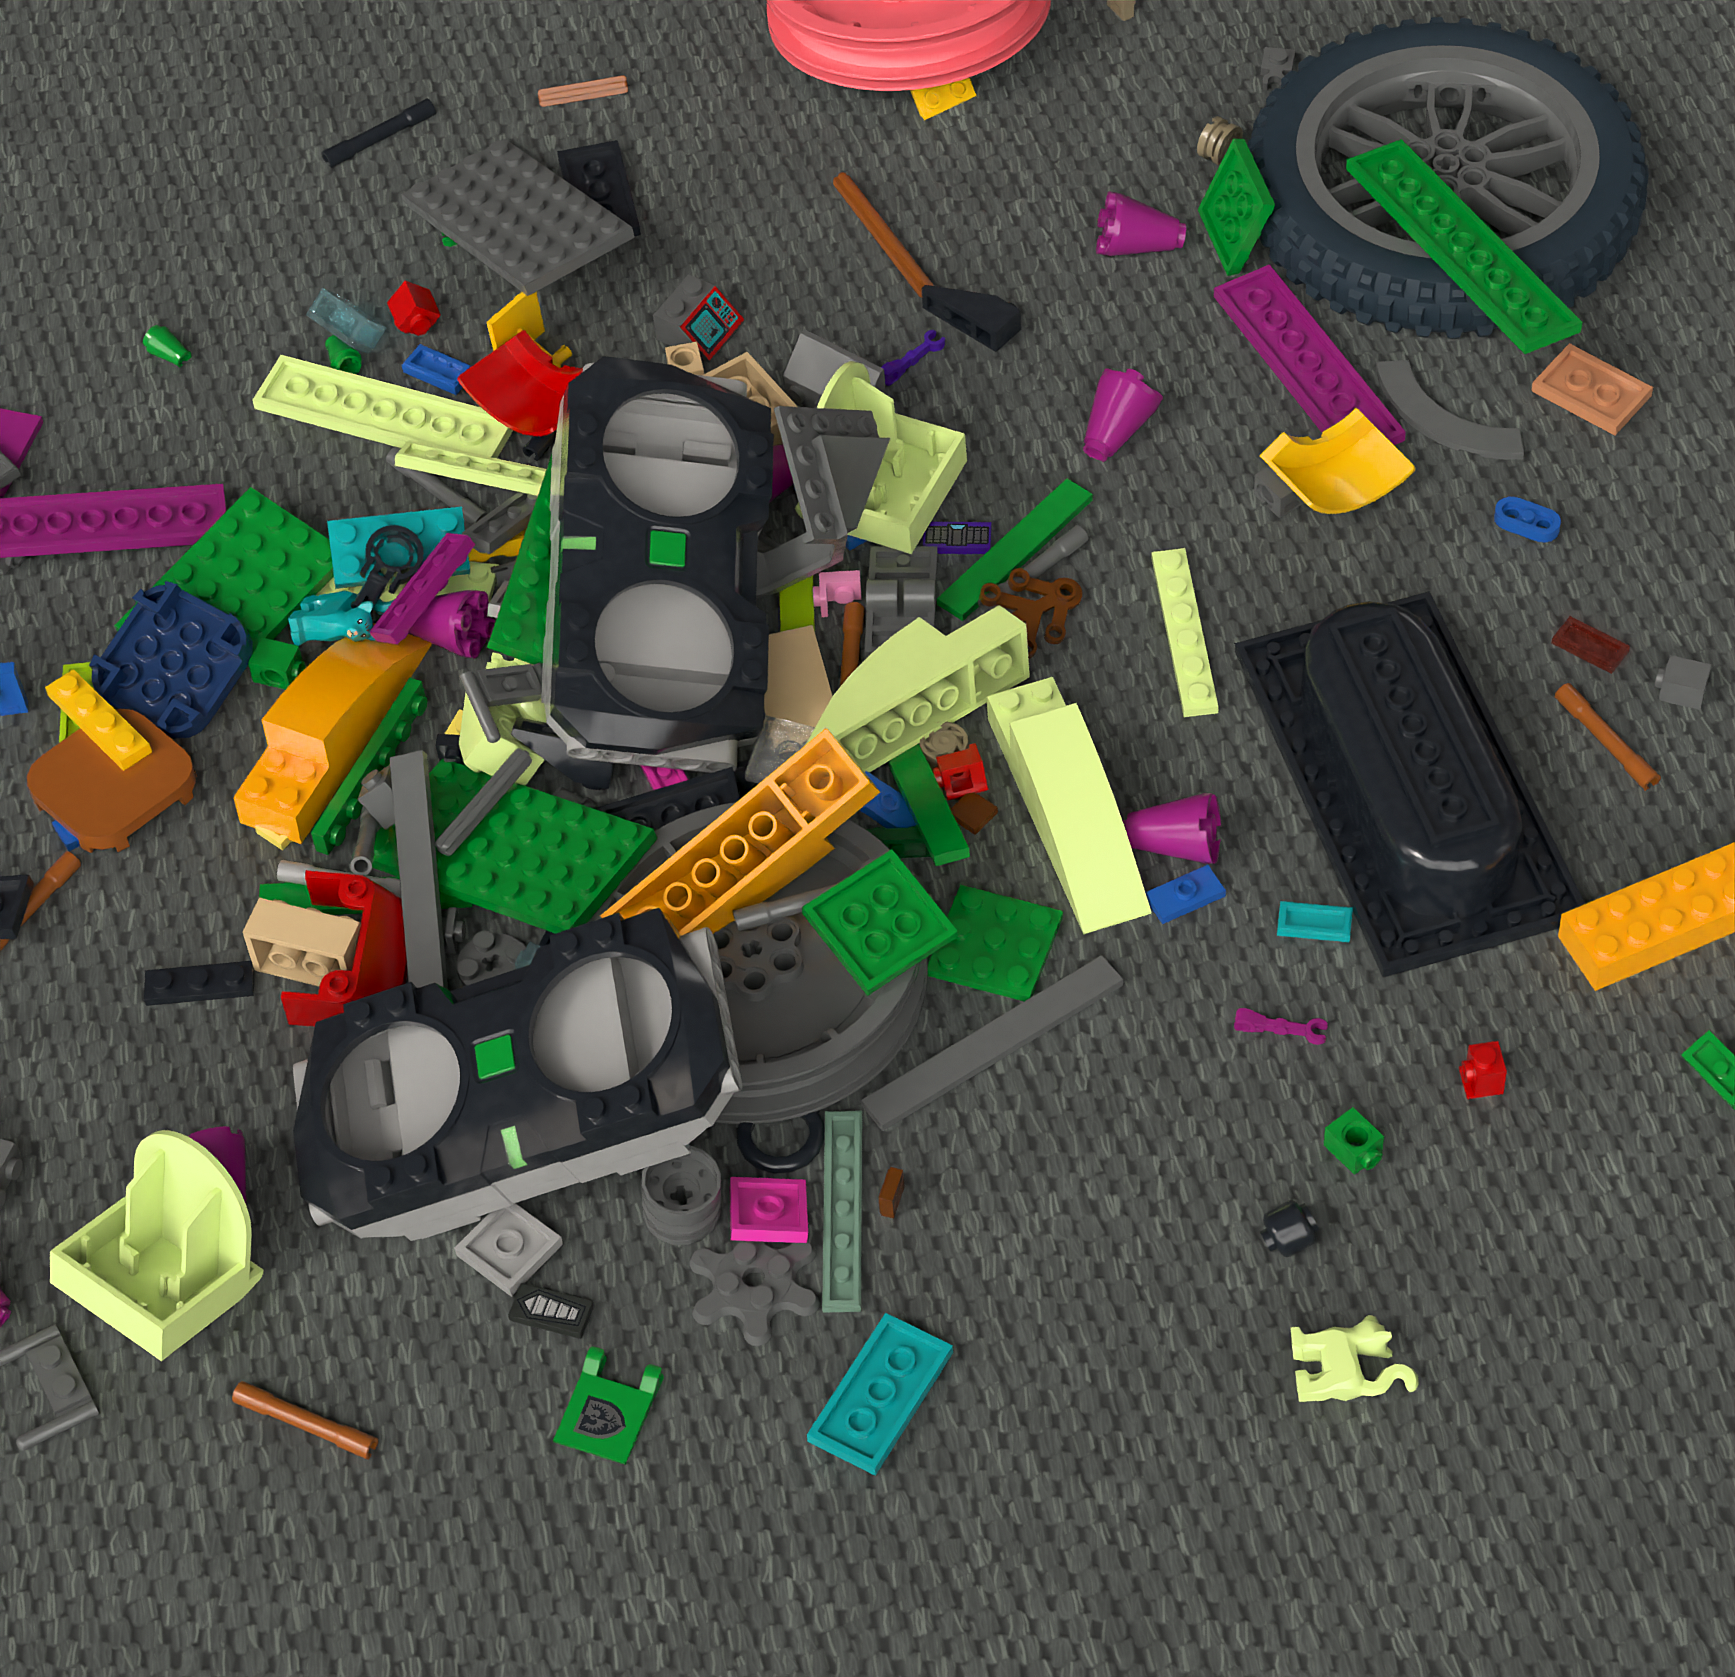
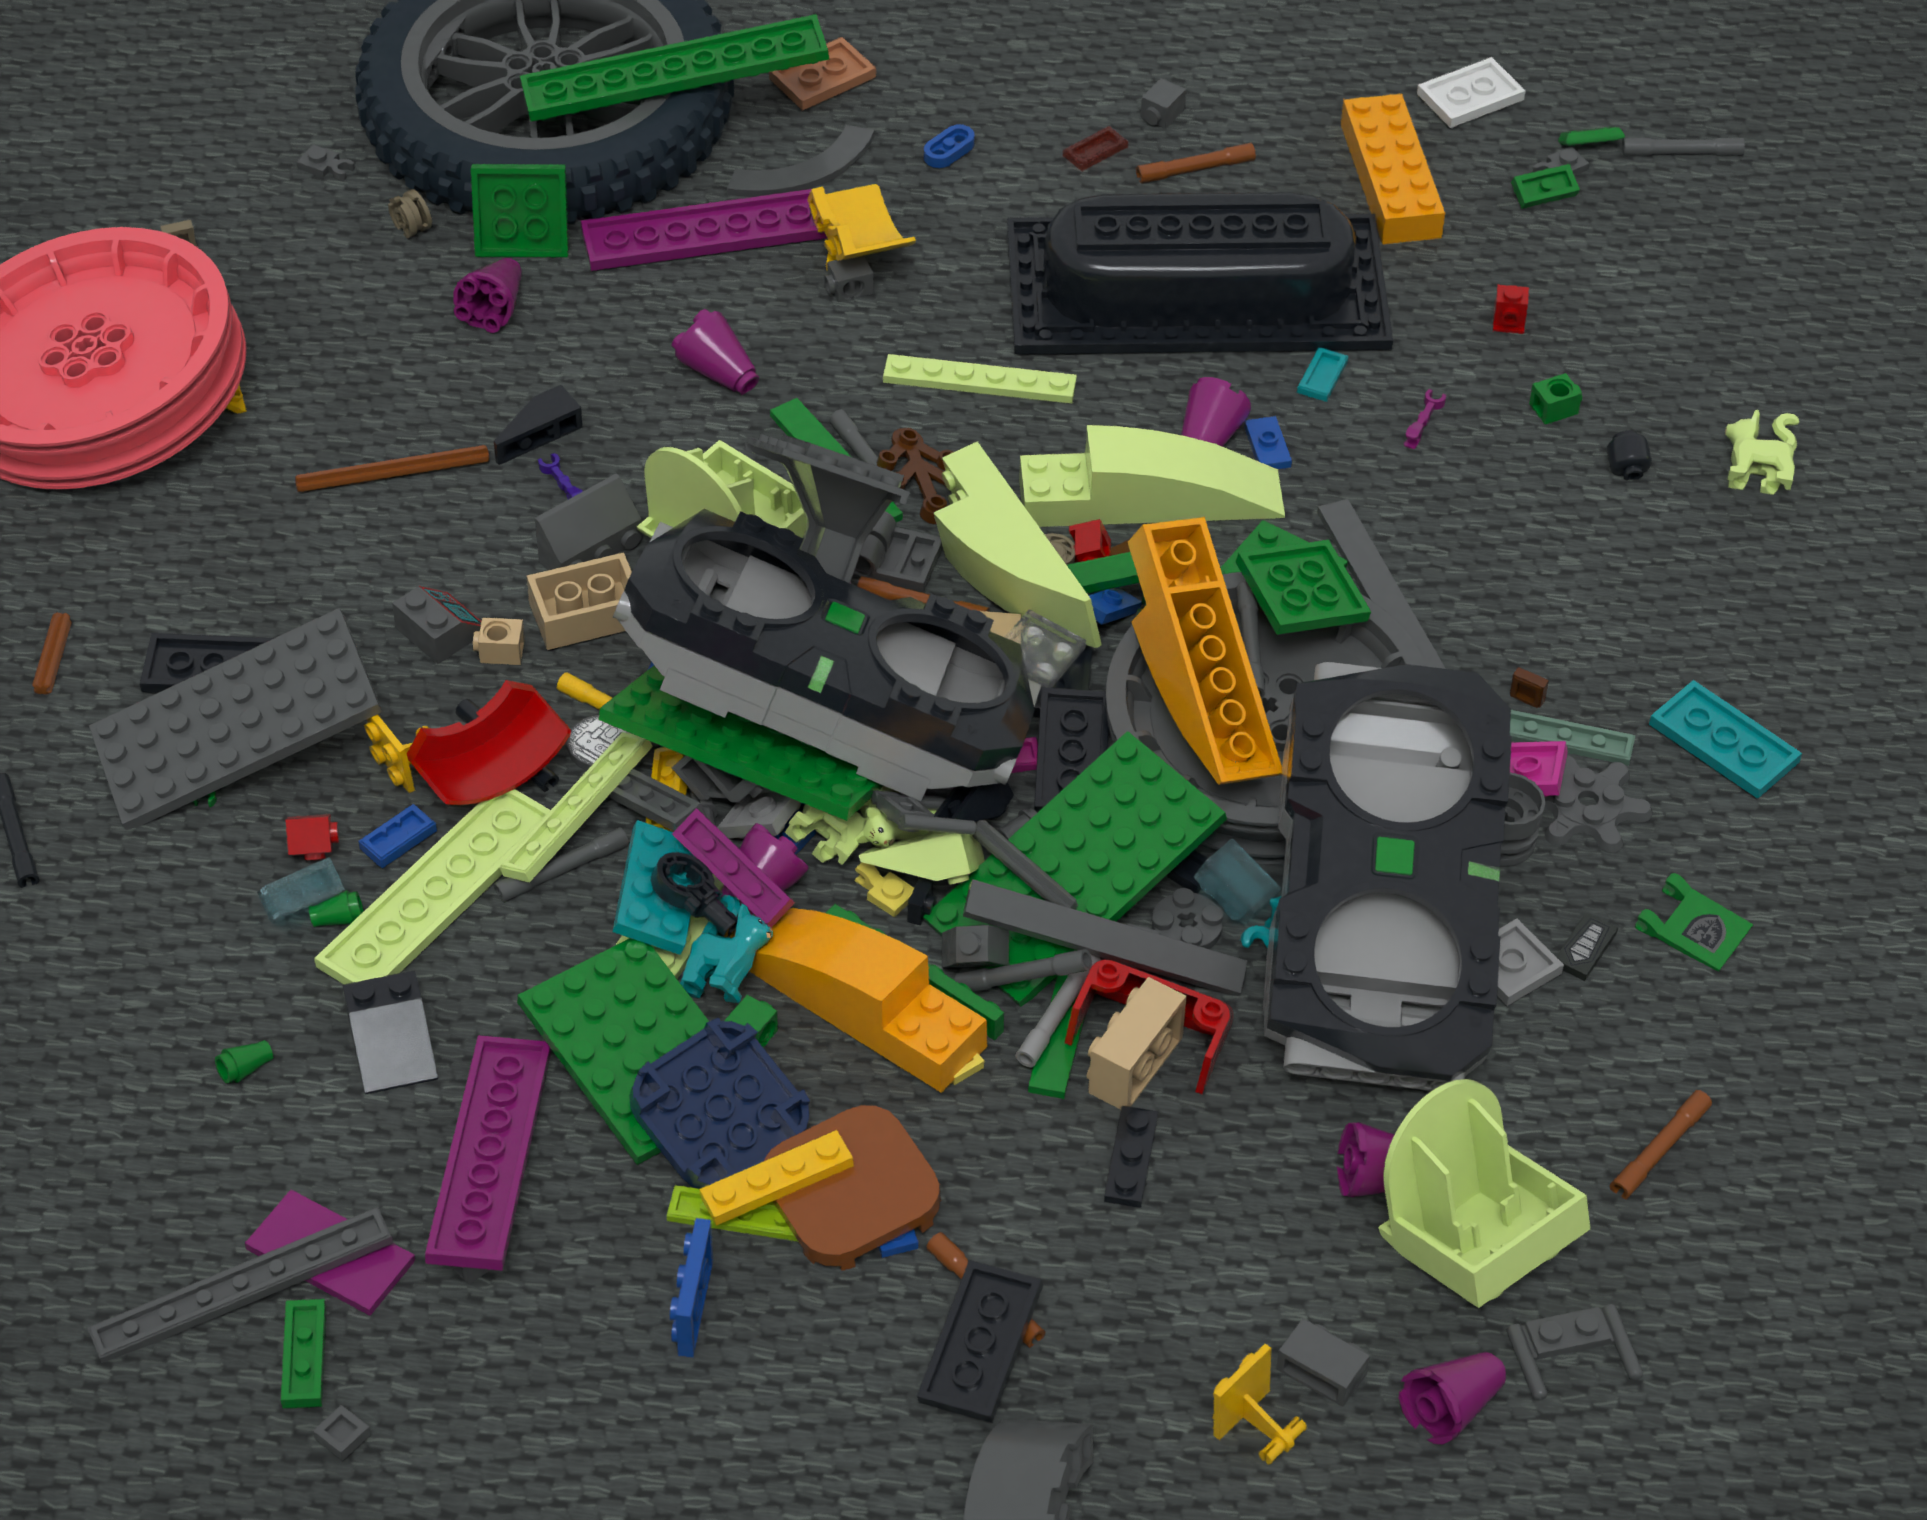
camera: 80 degrees left, 5 degrees down
none -> slope [343,970,438,1095]

